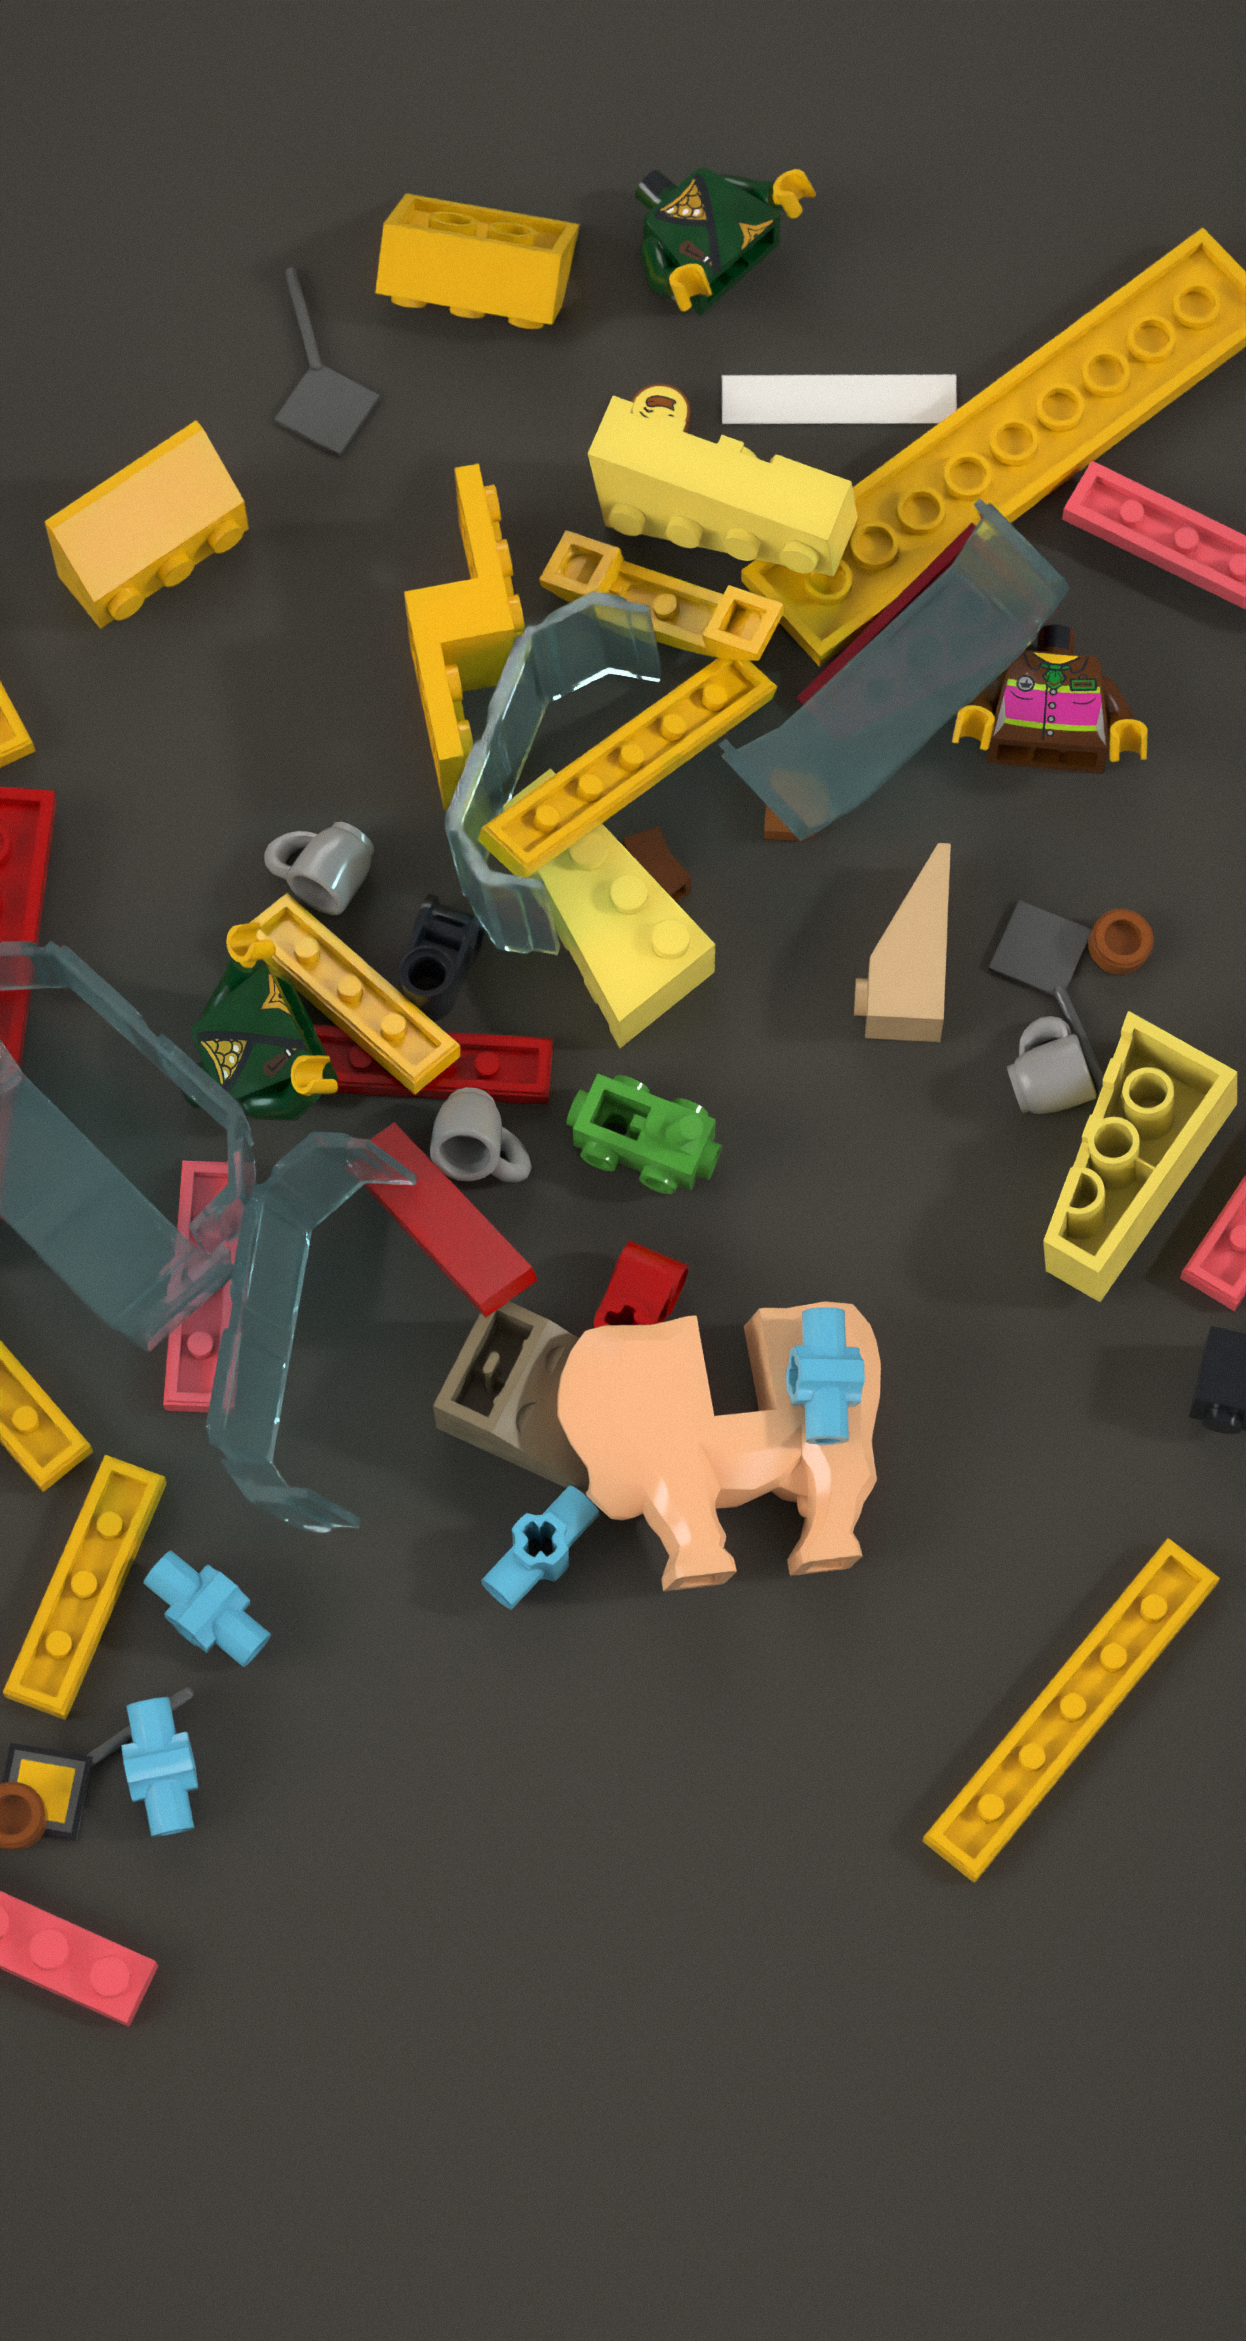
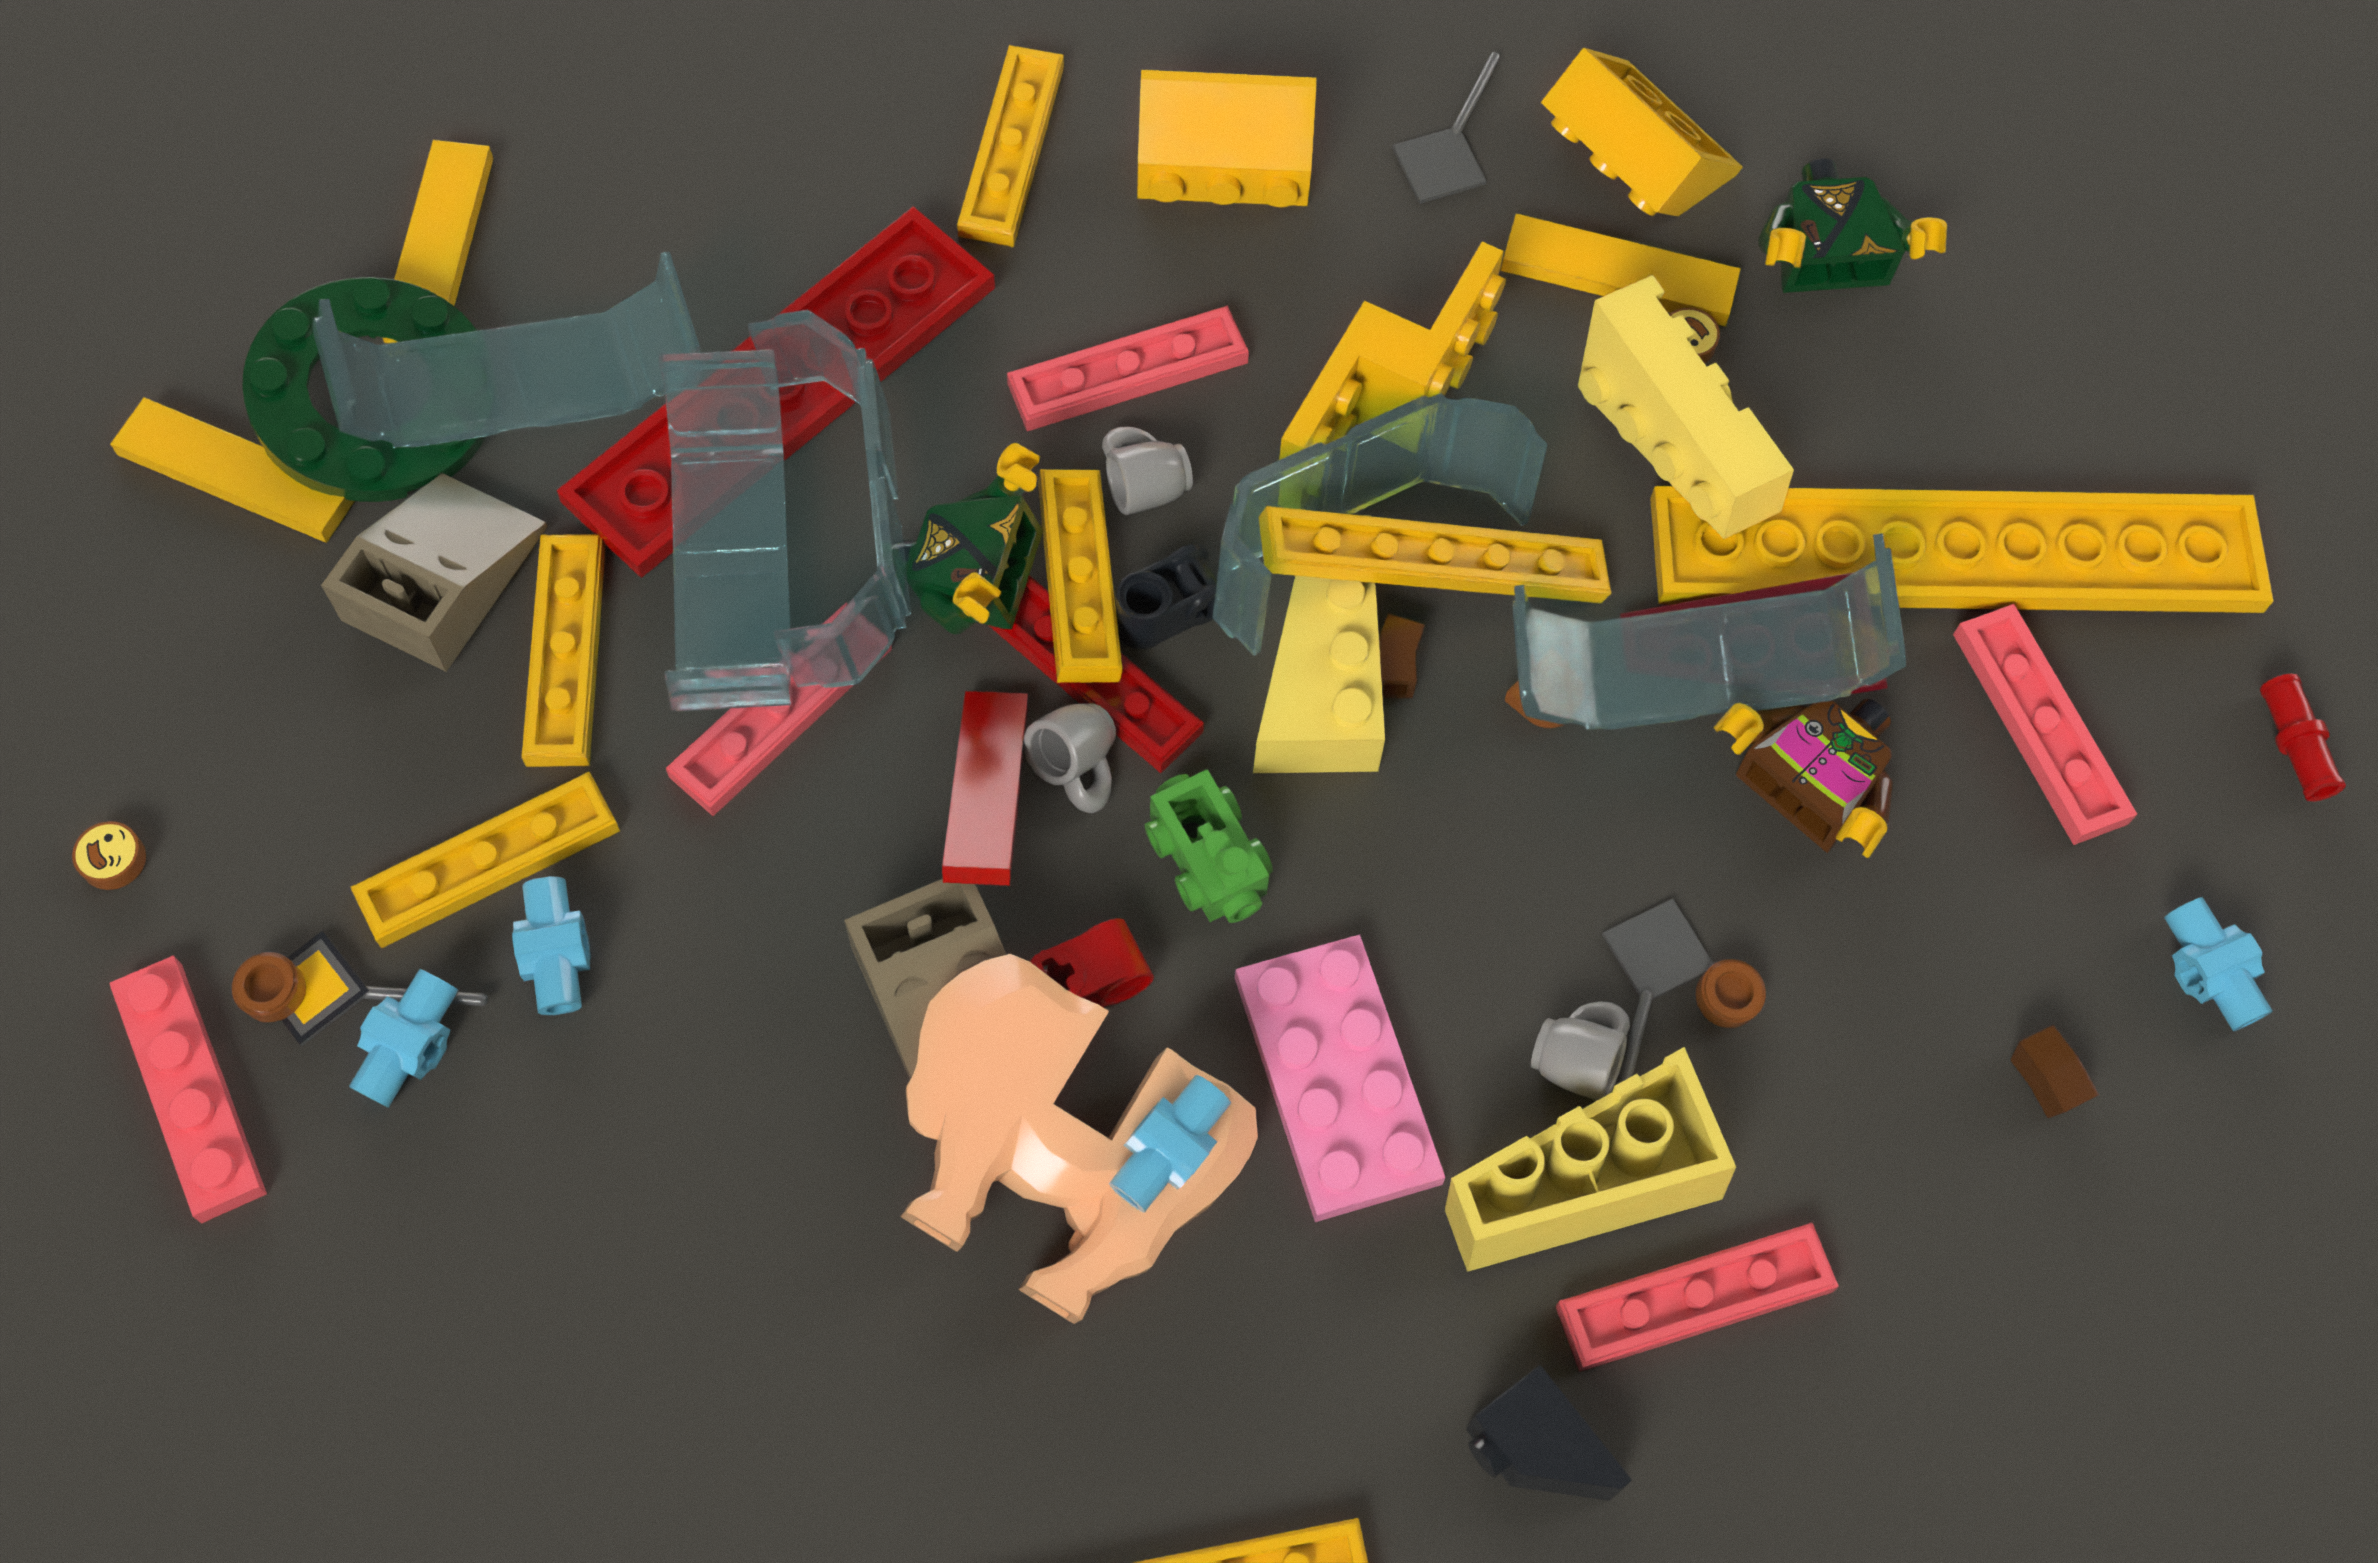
camera: 35 degrees right, 5 degrees down
clear light blue windscreen [206,1132,417,1532] -> none
medium azure axle [481,1485,599,1610] -> none
yellow slope [539,530,785,661] -> none
white sticker [722,375,957,424] -> none
tan slope [854,843,951,1042] -> none
none -> coral tile [1007,305,1249,432]
none -> bright pink plate [1235,935,1446,1222]
none -> yellow tile [1500,213,1741,326]

